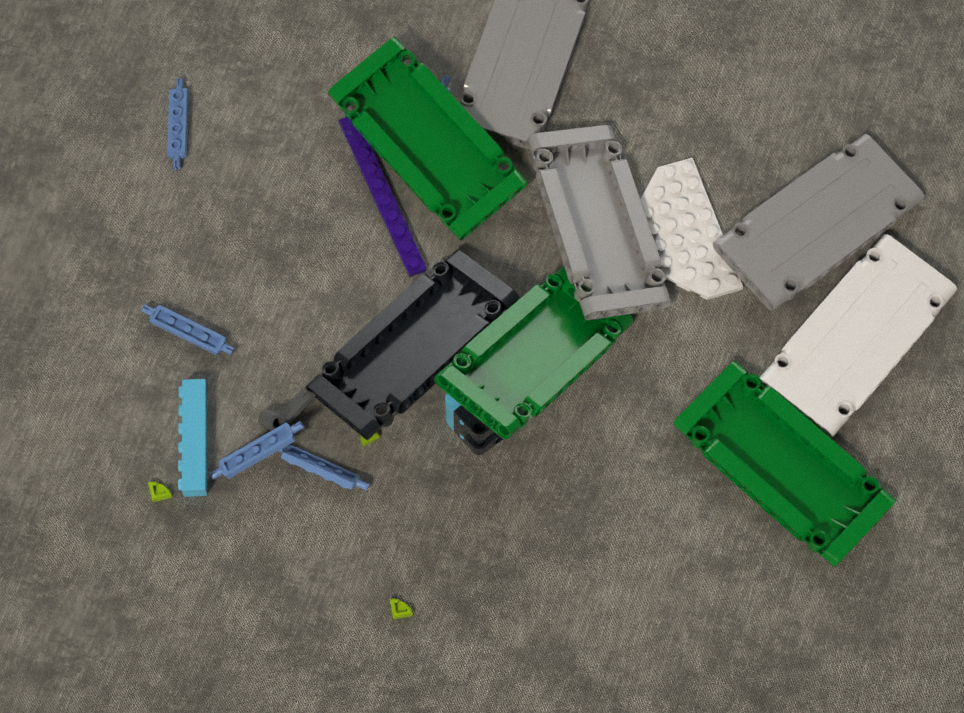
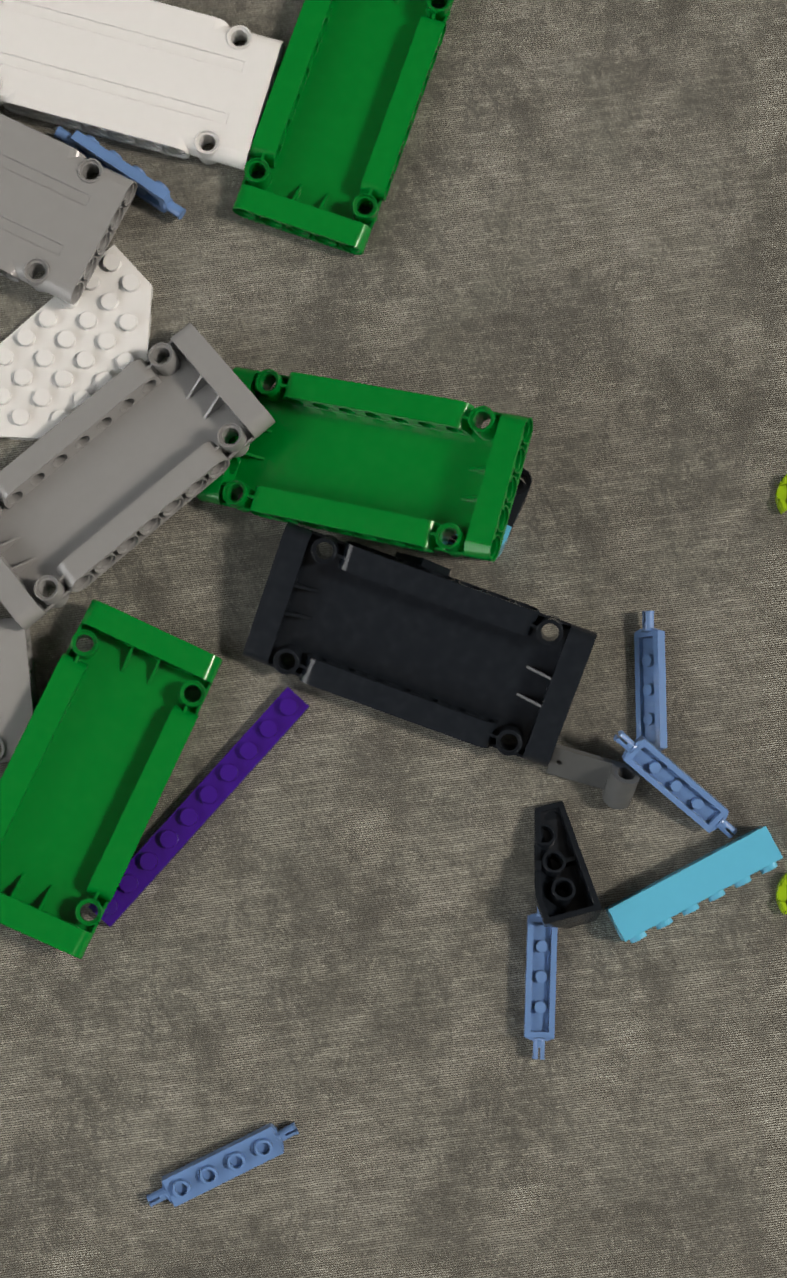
camera: 110 degrees left, 15 degrees up
none -> medium blue plate [54,126,186,220]
none -> black wedge [534,801,602,928]

